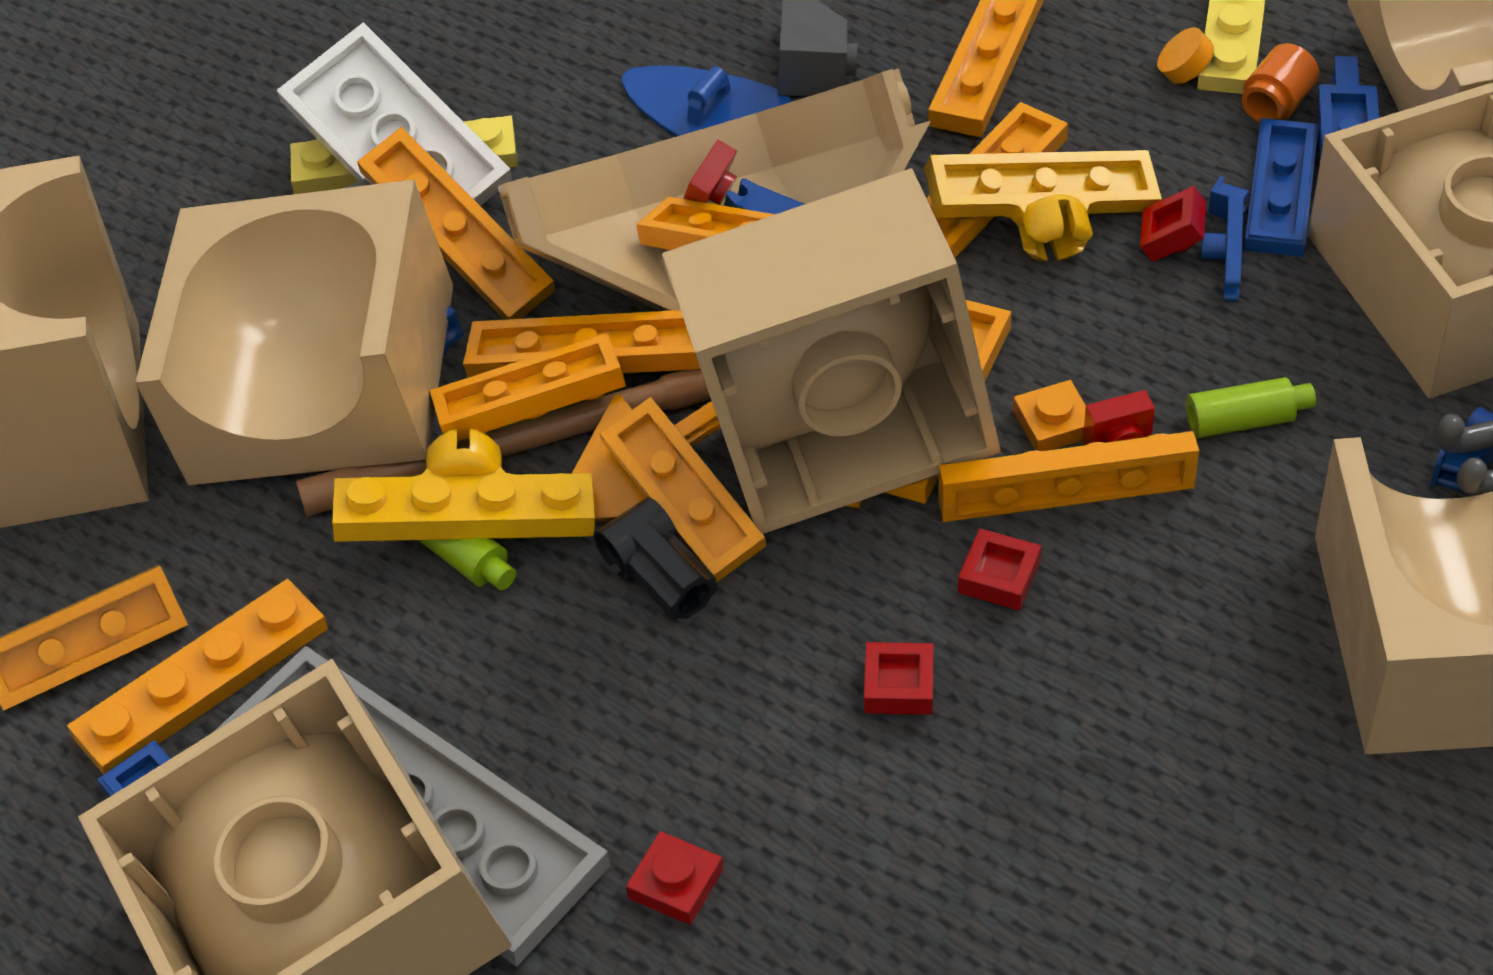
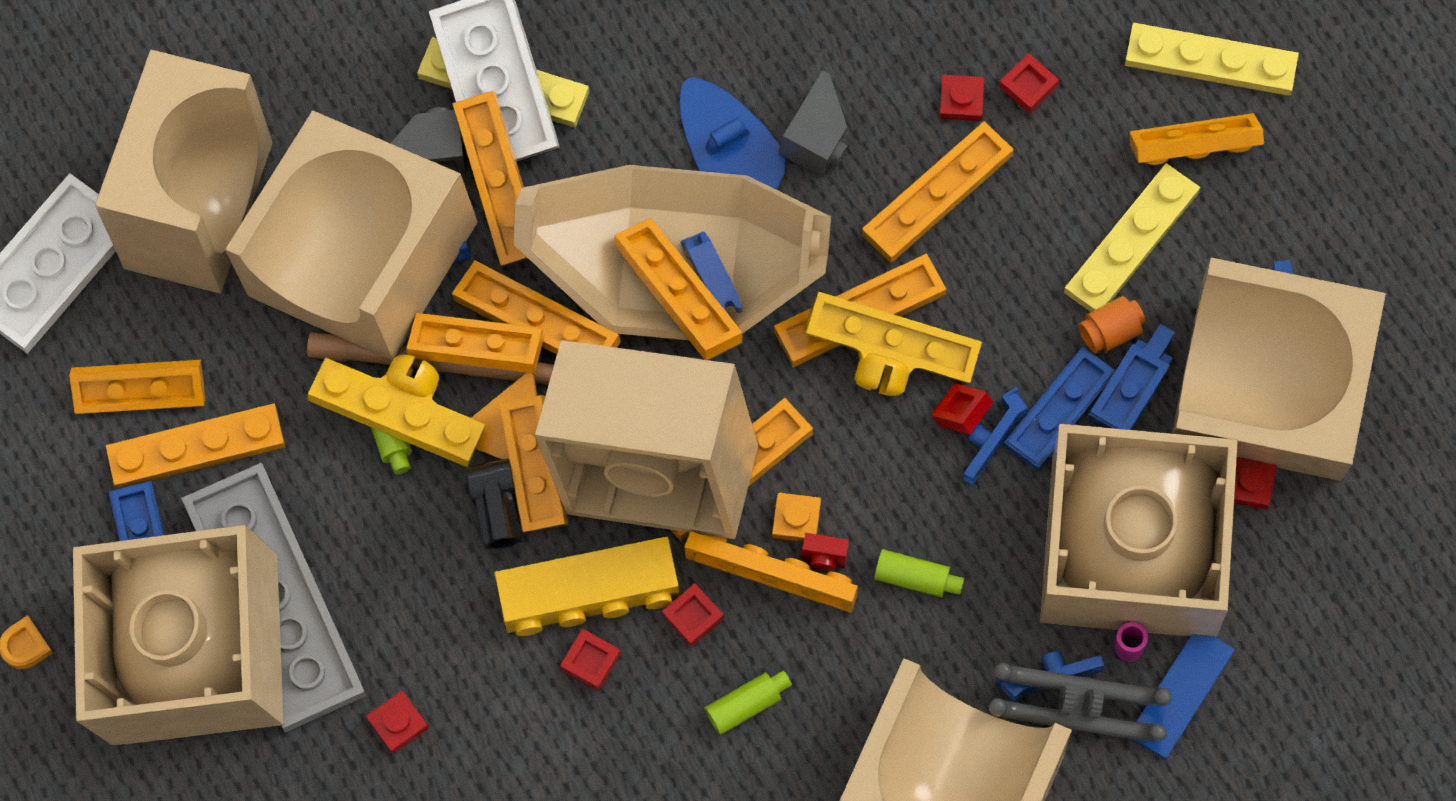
camera: 25 degrees right, 20 degrees up
red plate [683,139,737,205] -> none
light orange tile [1157,27,1214,84] -> none
none -> yellow brick [495,536,679,636]
none -> lime cylinder [704,670,792,735]

